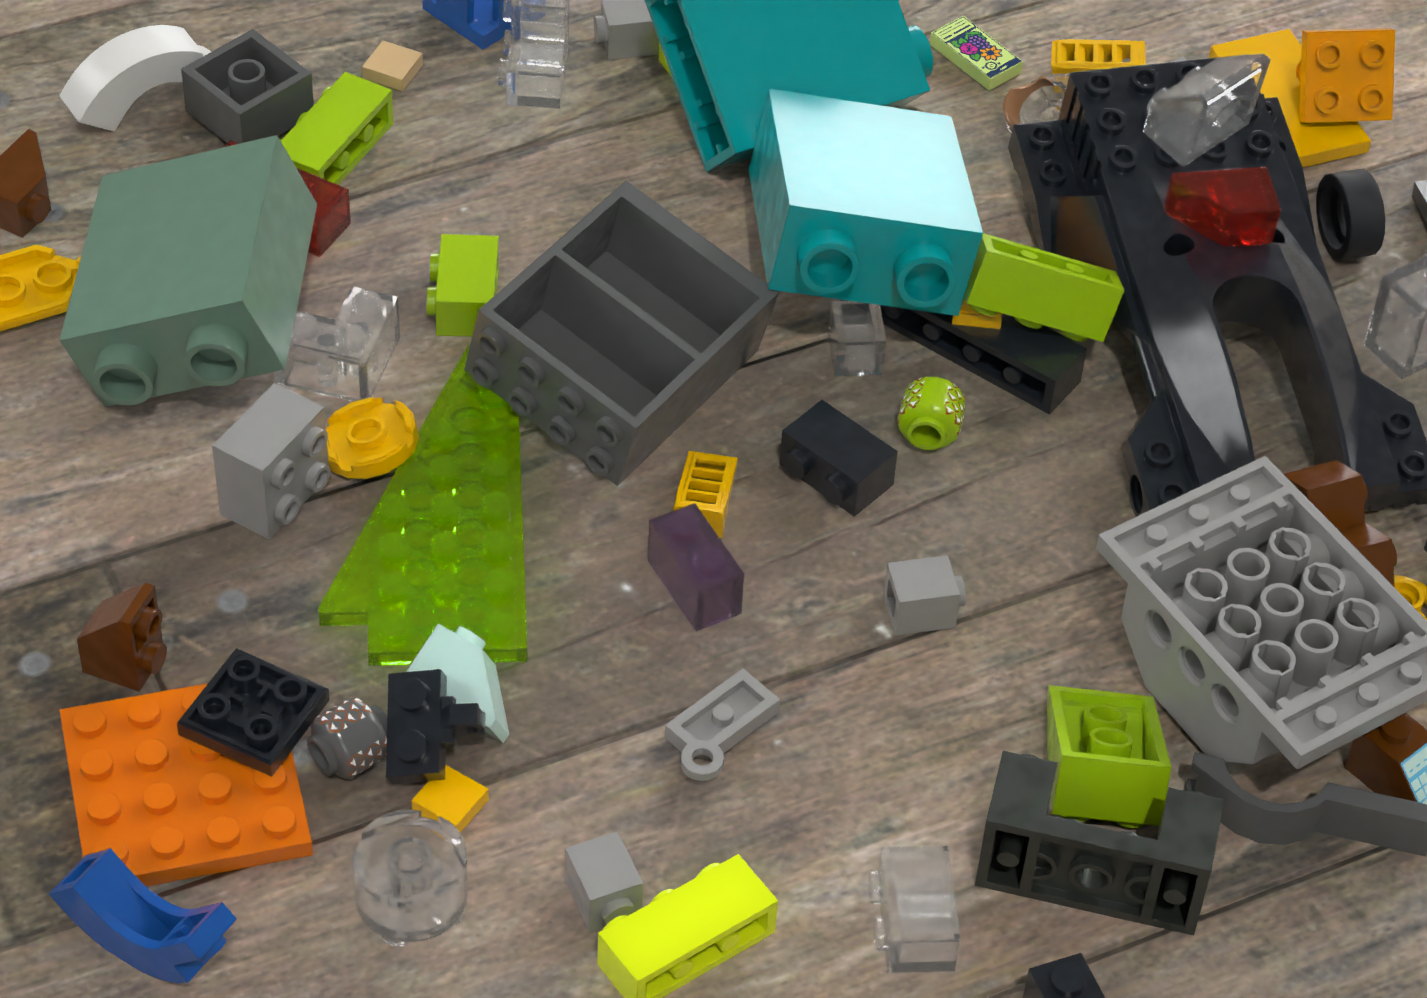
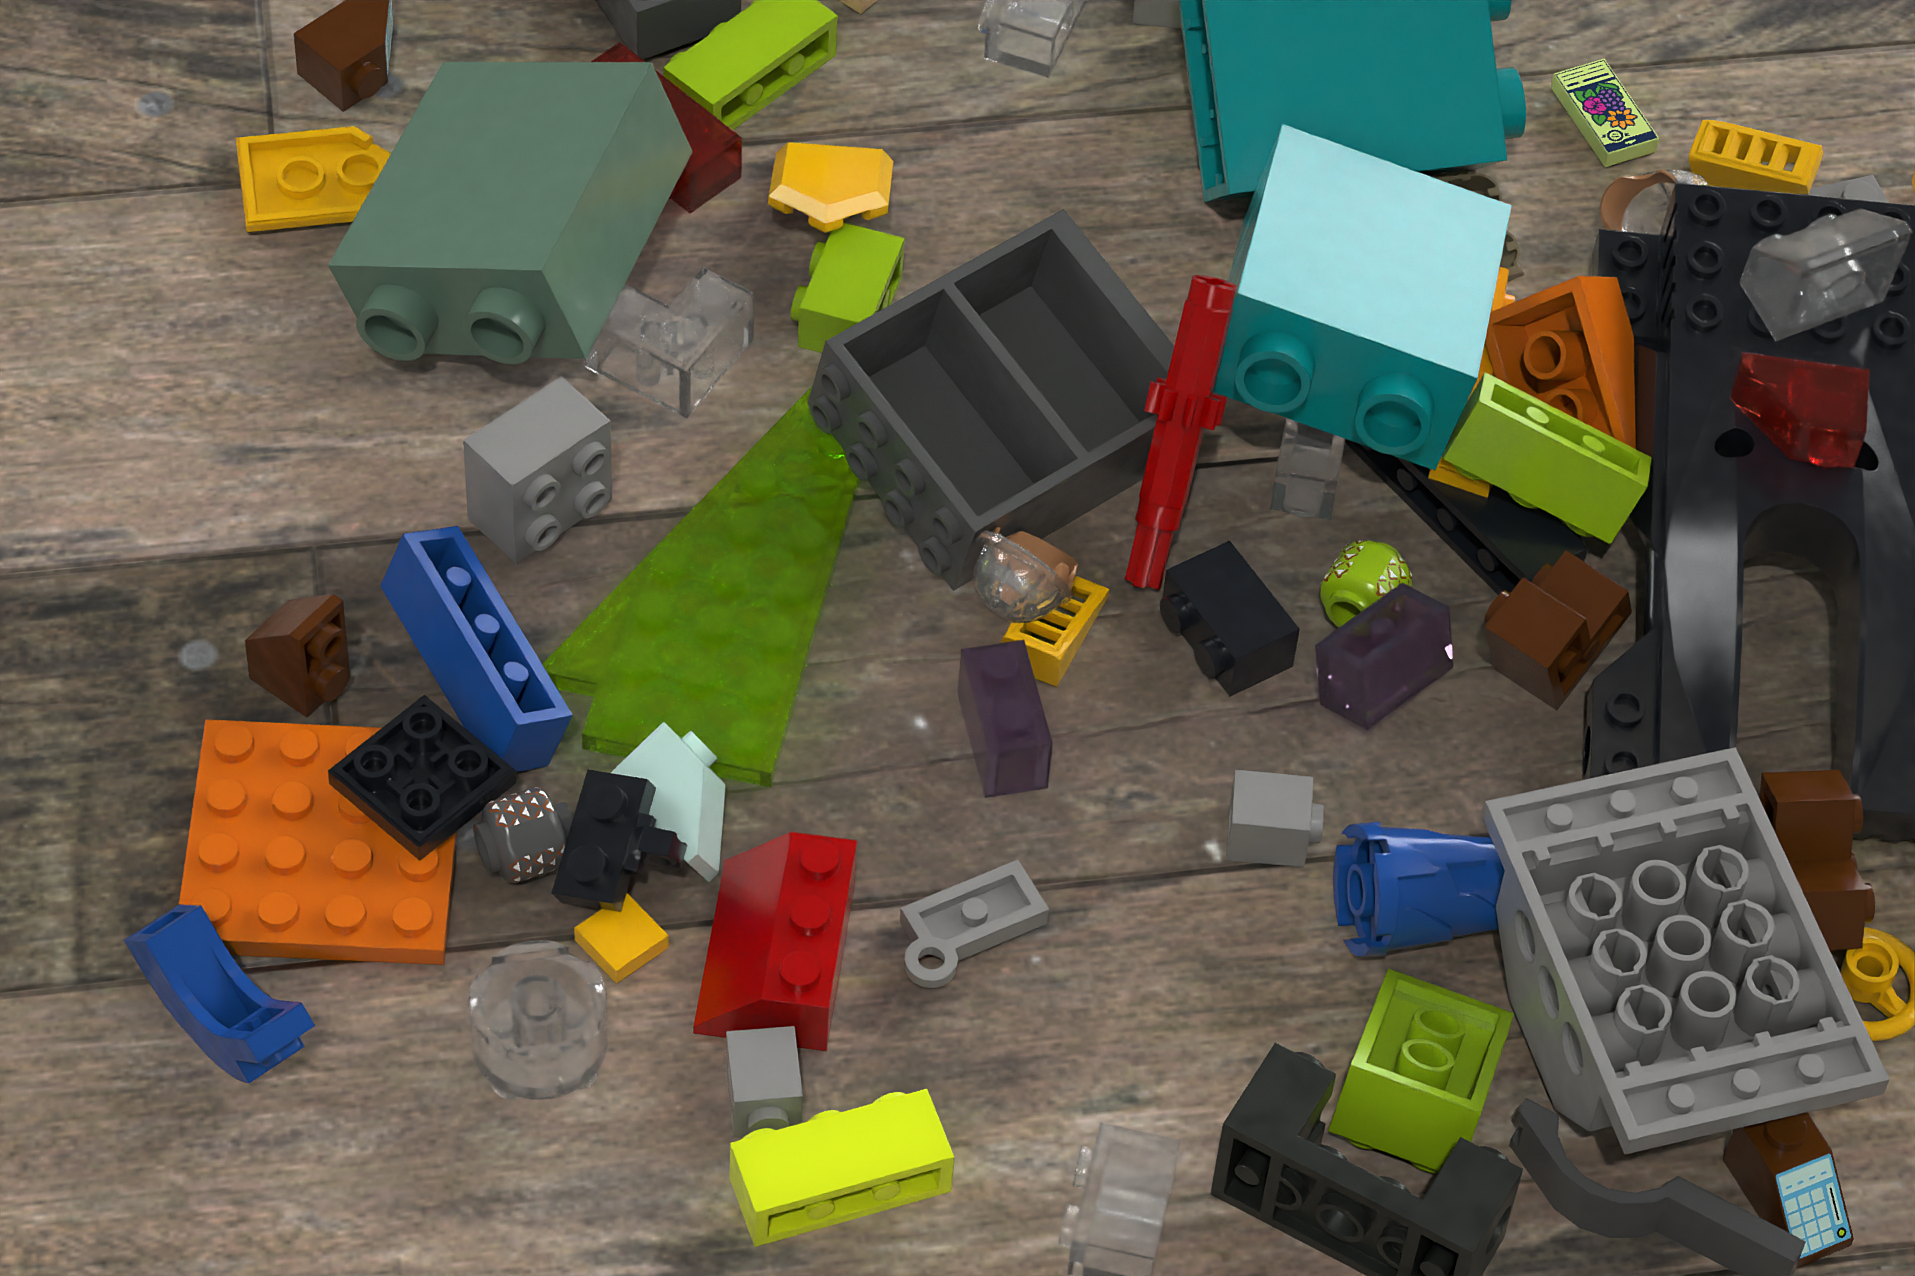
camera: 15 degrees right, 5 degrees up
yellow tile [326,397,419,479] -> none
none -> blue brick [380,526,573,772]
none -> red slope [693,832,857,1051]
none -> yellow tile [768,142,893,233]
none -> clear piece [973,526,1079,623]
none -> red piece [1125,275,1237,589]
none -> clear purple brick [1315,583,1454,730]
none -> blue cone [1333,822,1505,957]
none -> reddish brown brick [1484,550,1632,711]
none -> orange slope [1485,276,1636,449]

